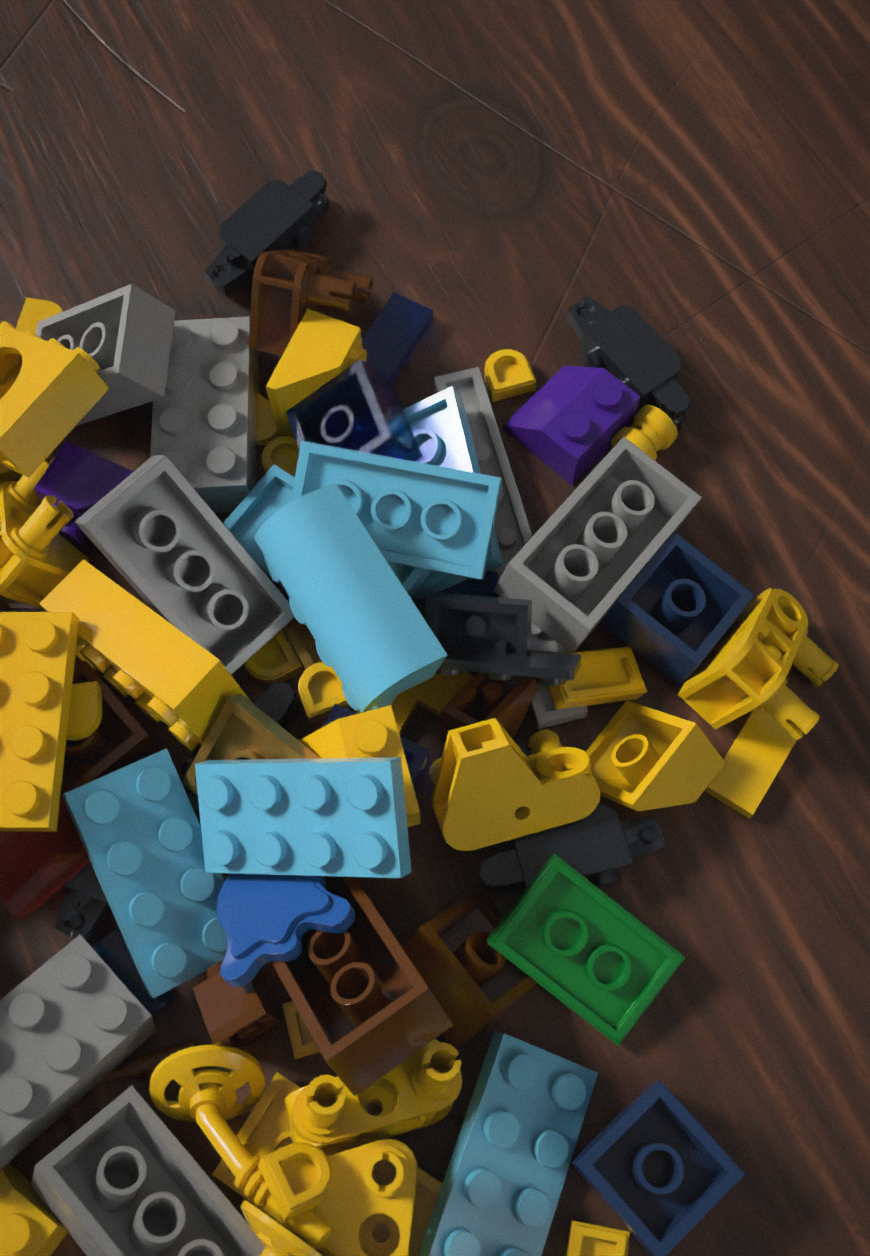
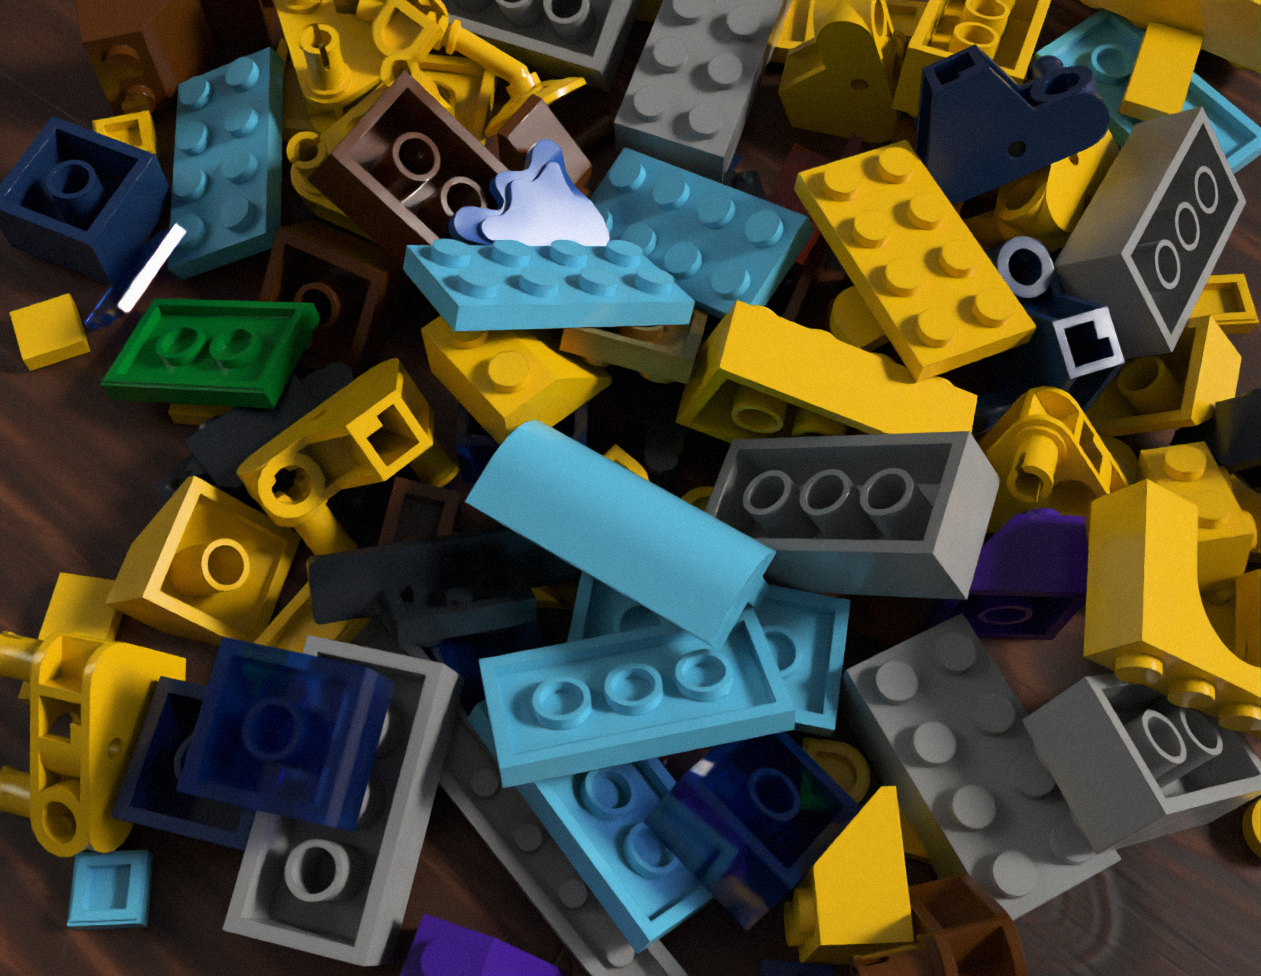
camera: 150 degrees right, 5 degrees down
none -> yellow tile [9,293,90,371]
none -> medium azure tile [67,850,155,930]
none -> clear blue piece [84,224,186,331]
none -> clear blue brick [176,637,395,832]

